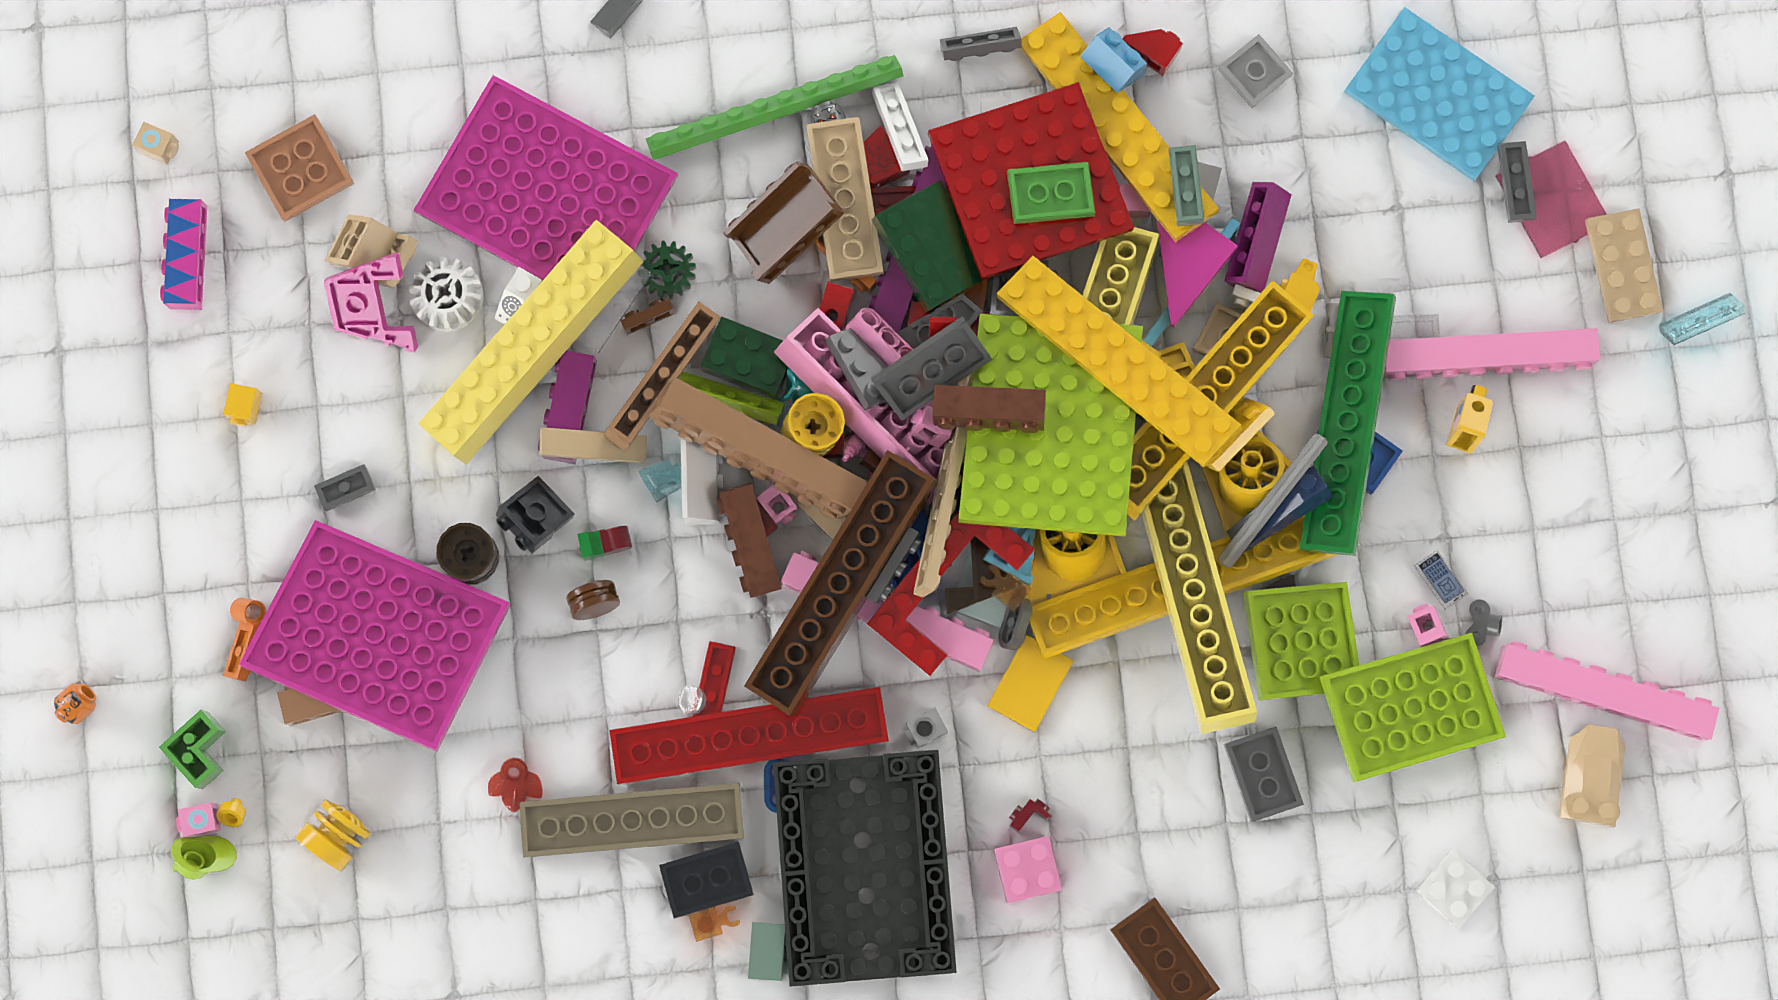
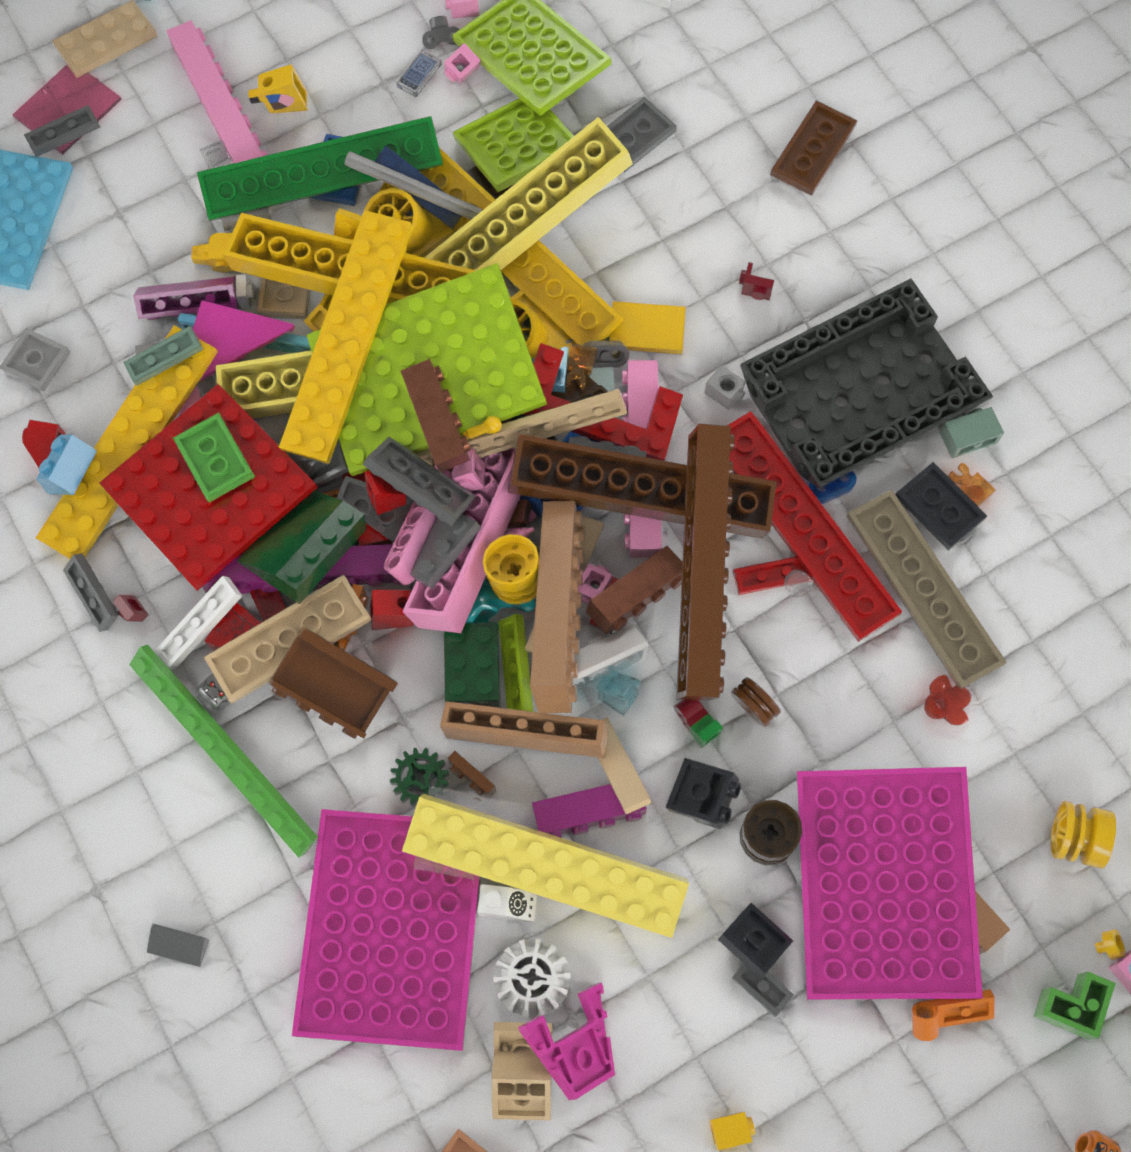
camera: 110 degrees left, 10 degrees down
bright pink brick [993,836,1062,903] -> none
none -> dark red plate [113,594,149,622]
none -> yellow piece [463,416,502,439]
none -> reddish brown brick [676,424,734,701]
none -> black plate [718,903,793,979]

